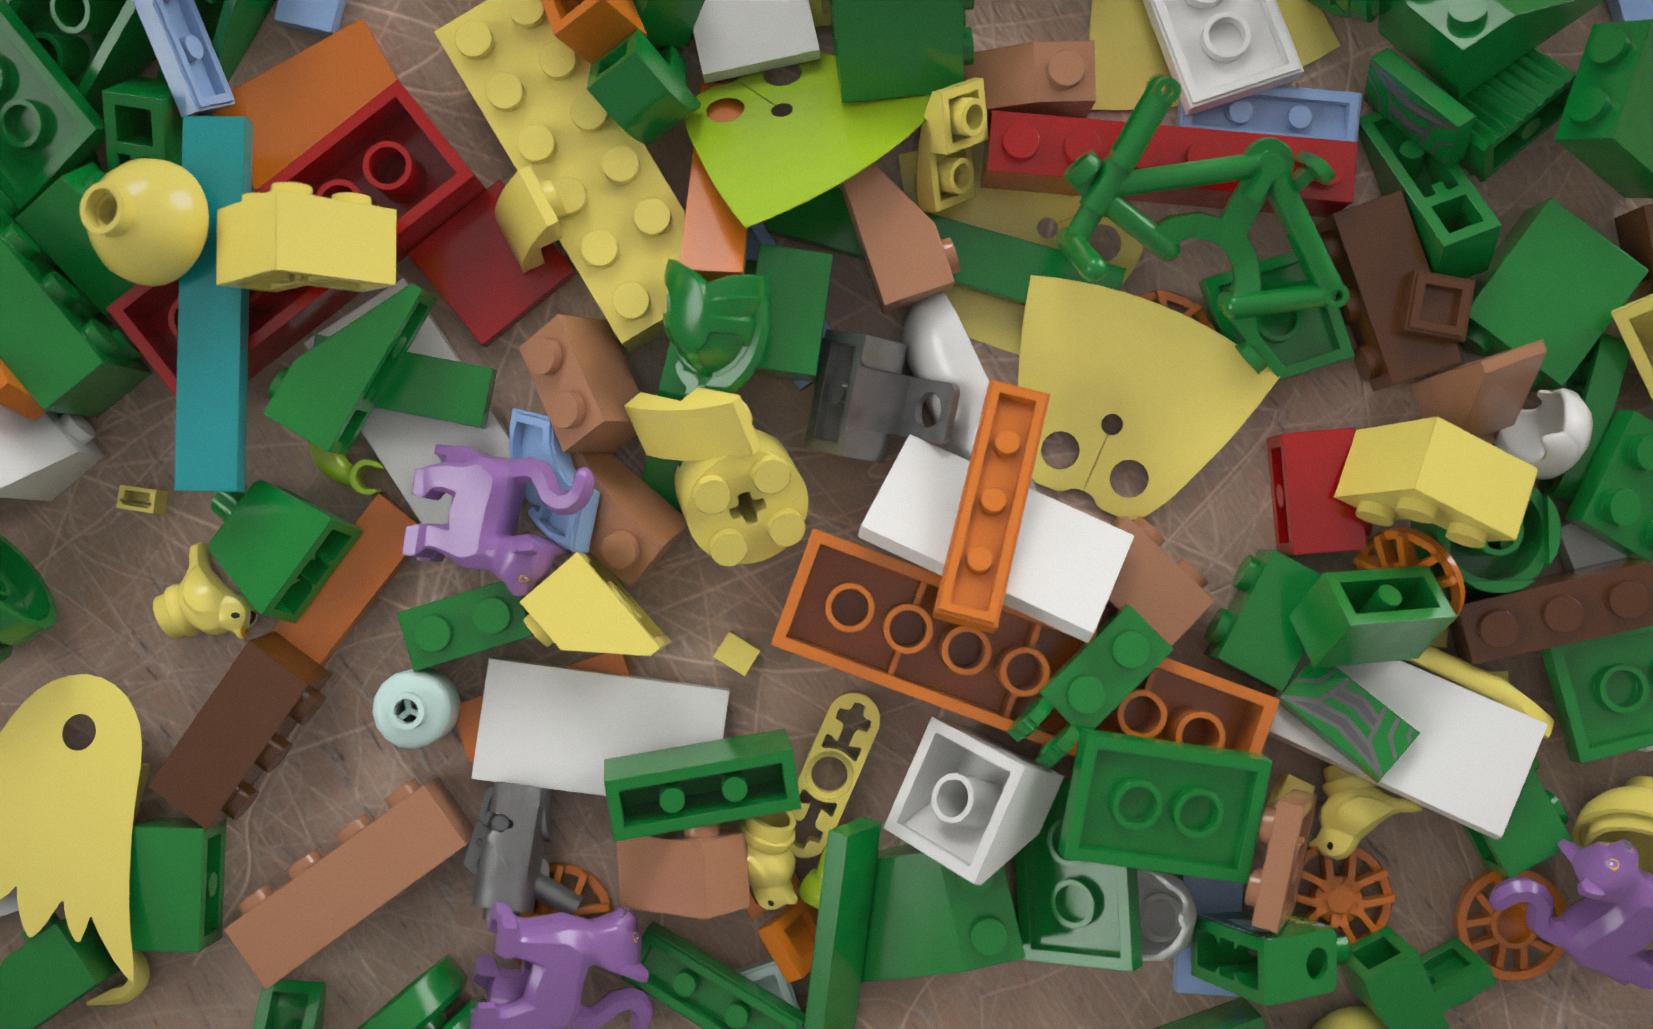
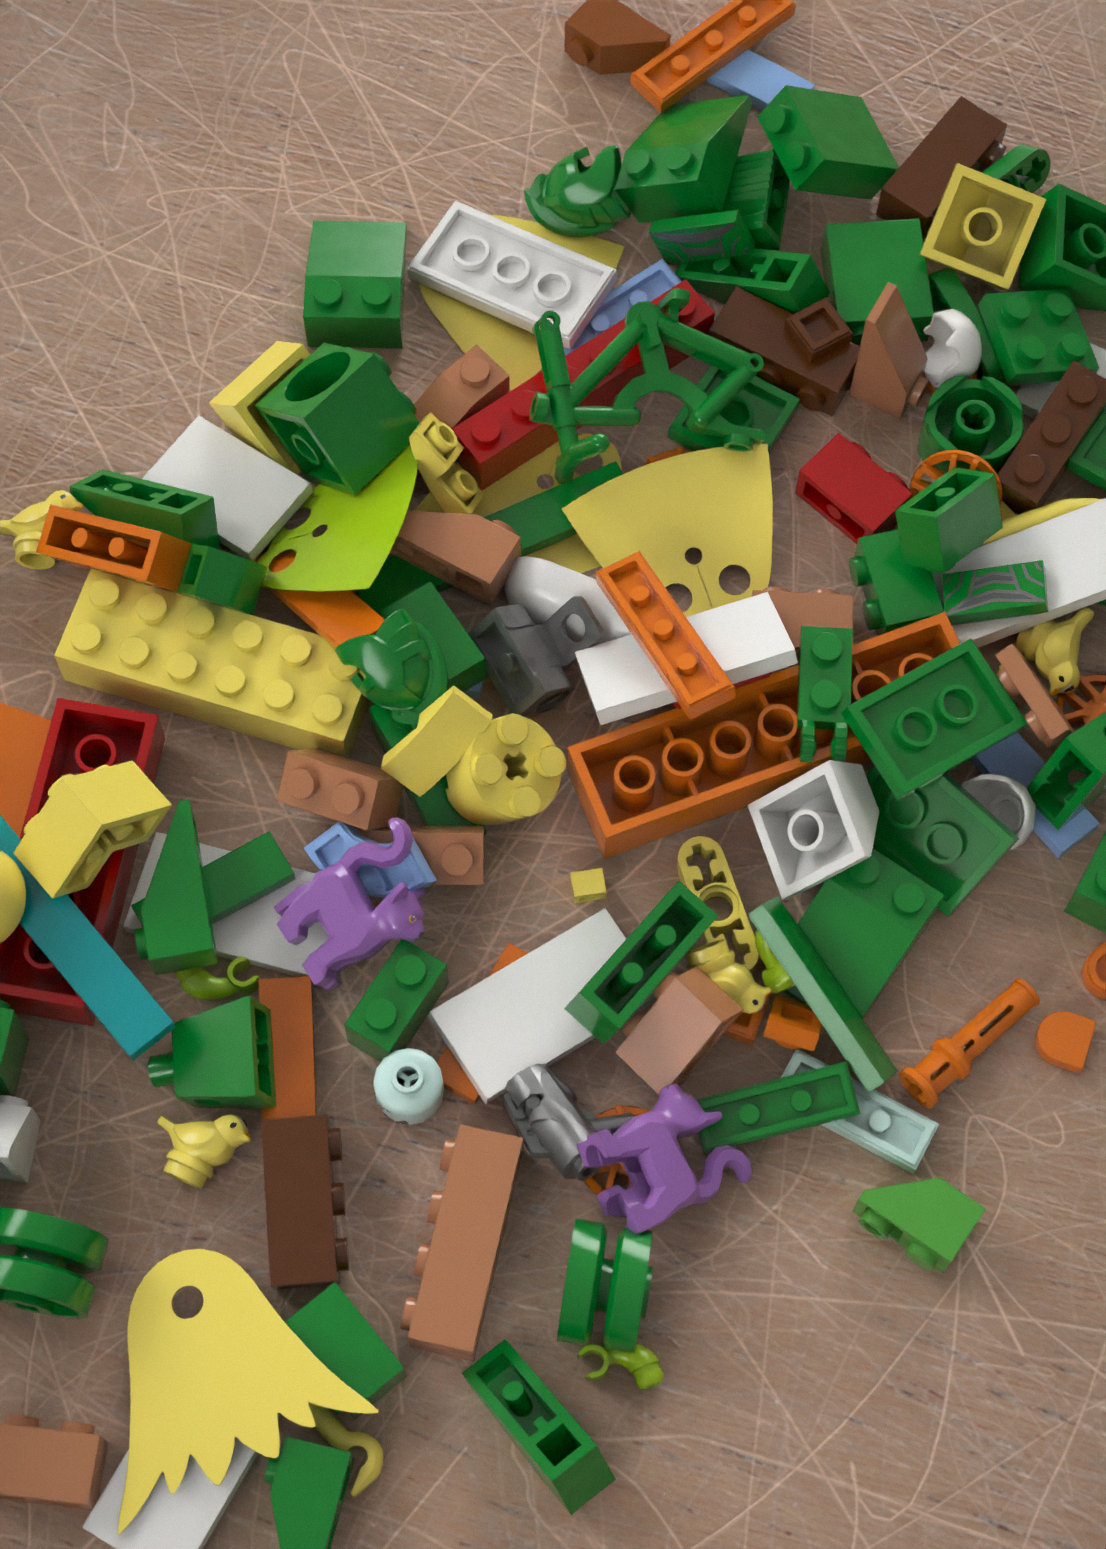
camera: 45 degrees left, 20 degrees down
light yellow piece [116,485,169,514] -> none
red tile [407,179,577,348] -> none
light yellow slope [495,165,566,273] -> none
light yellow slope [520,552,672,656] -> none
light yellow brick [1334,416,1538,548] -> none

